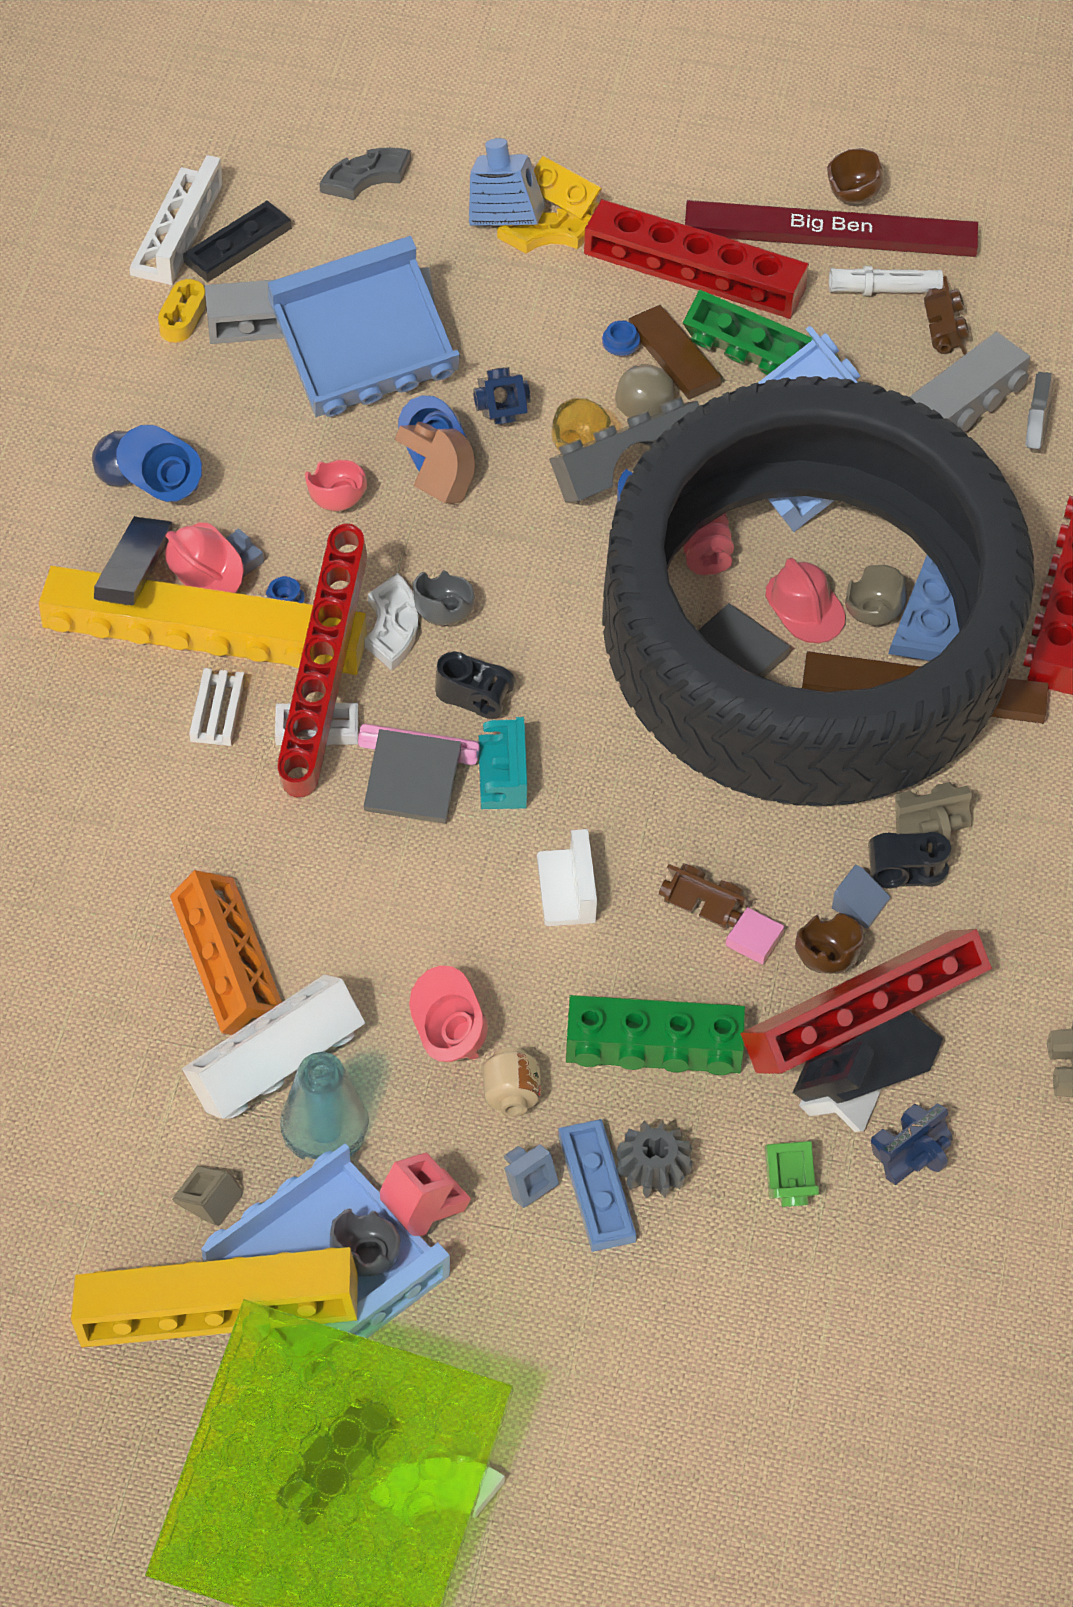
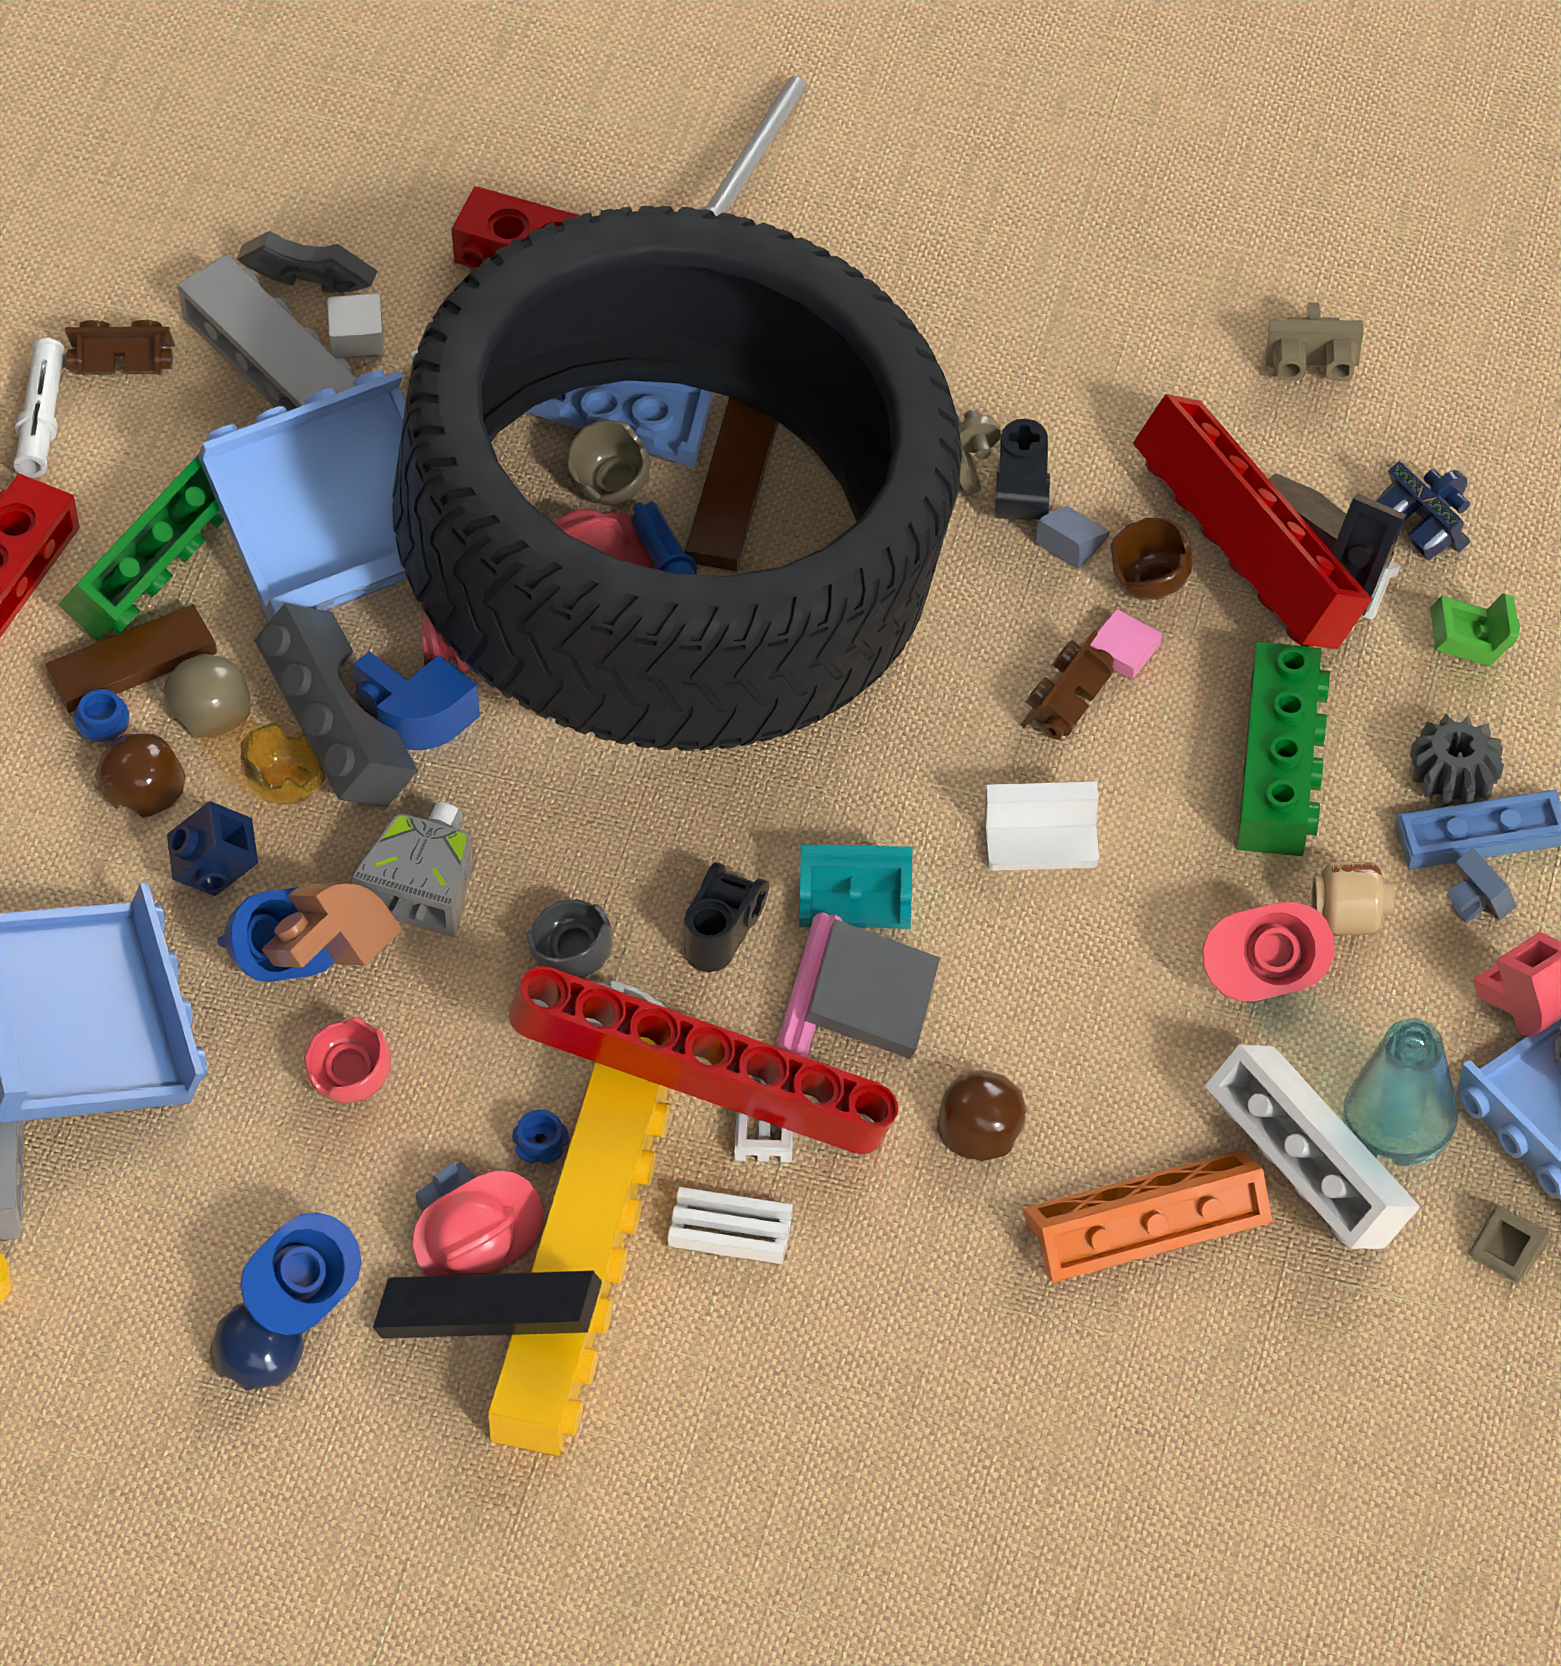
camera: 85 degrees left, 0 degrees up
none -> reddish brown hair [95,733,186,817]
none -> white piece [327,294,384,358]
none -> light grey torso [352,802,473,938]
none -> blue axle [631,501,697,574]
none -> reddish brown hair [937,1069,1027,1161]

